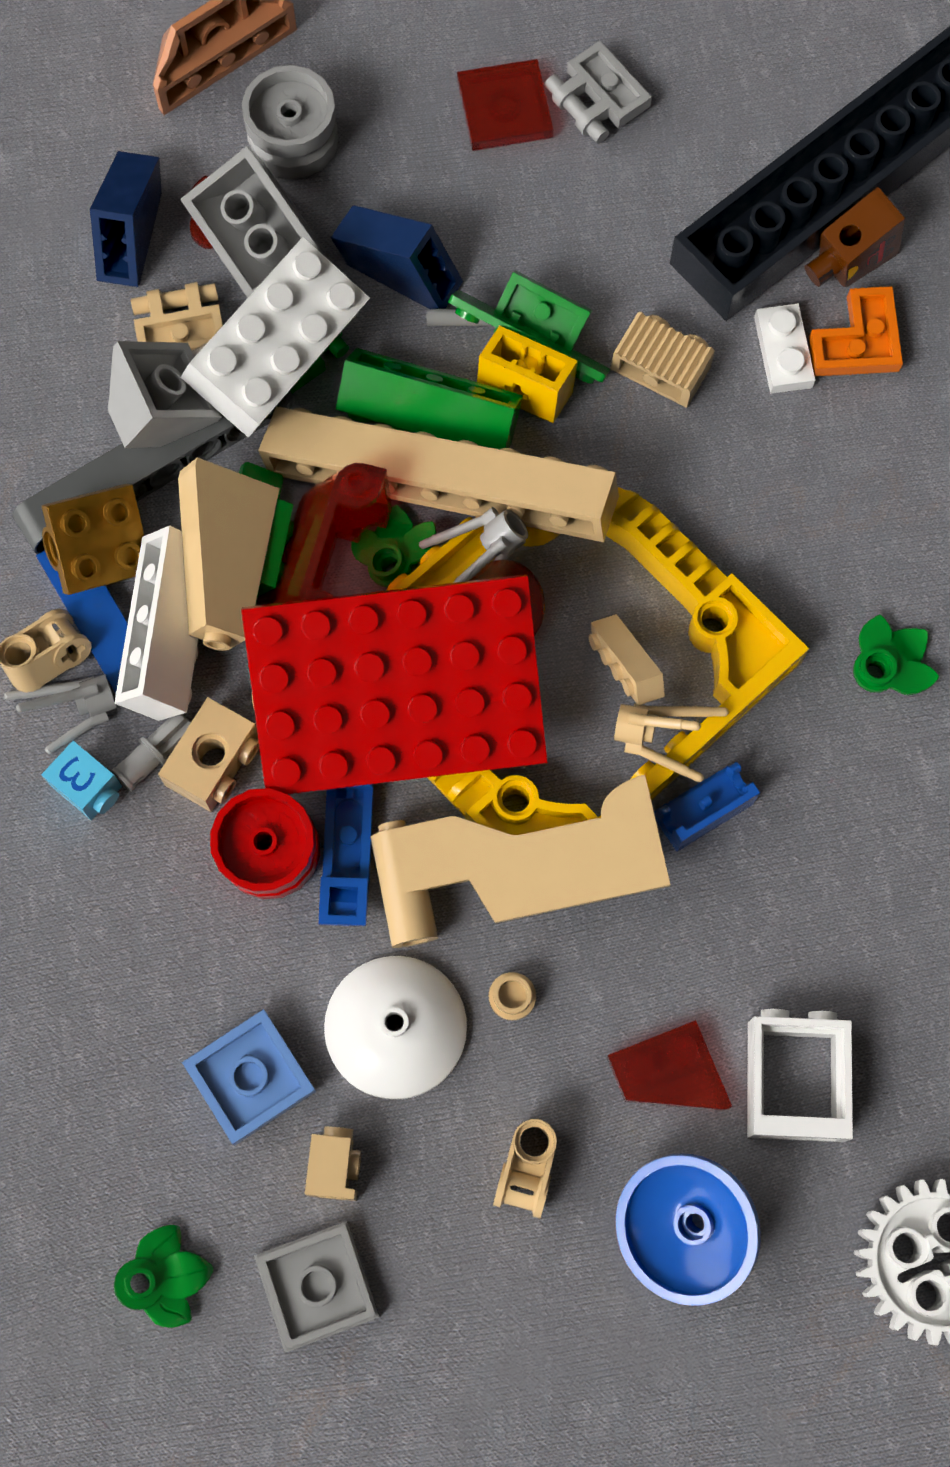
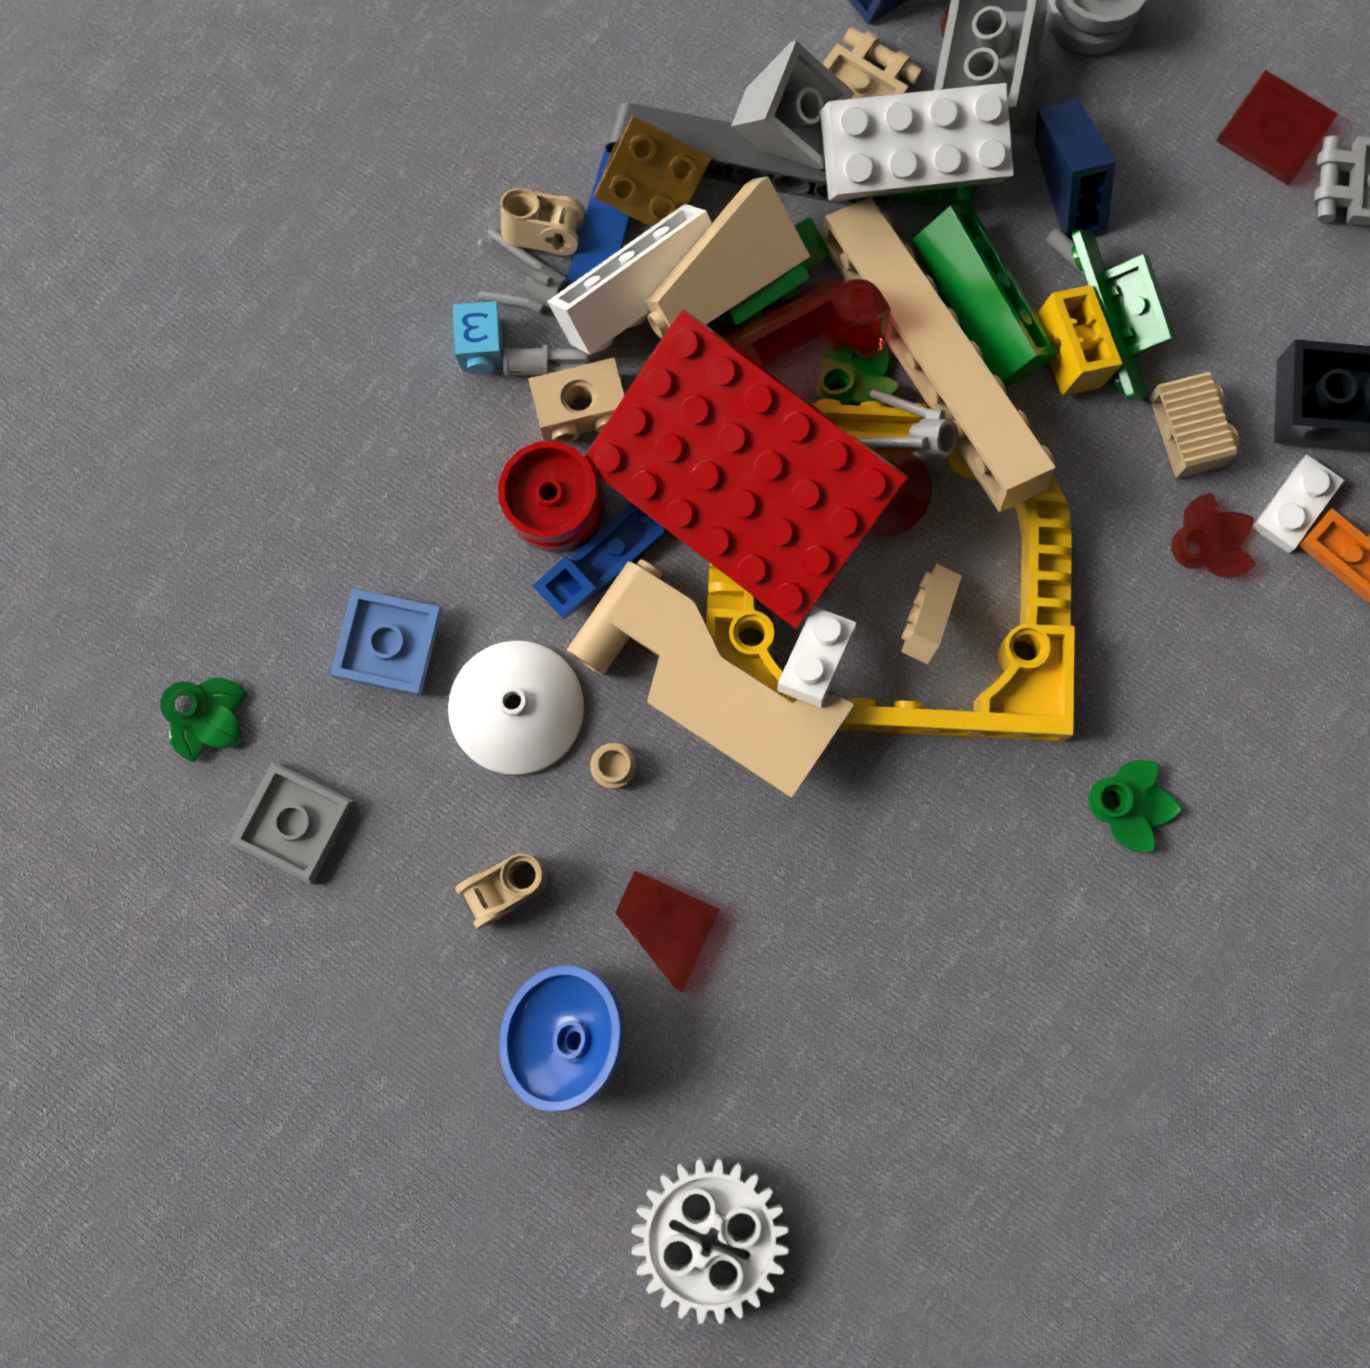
camera: 50 degrees right, 5 degrees up
tan brick [305,1126,361,1201] -> none
tan plant [614,703,729,782] -> none
blue hinge [654,762,760,852] -> none
white window [747,1009,853,1142] -> none
none -> white plate [777,607,857,708]
none -> clear red plate [1171,493,1255,578]

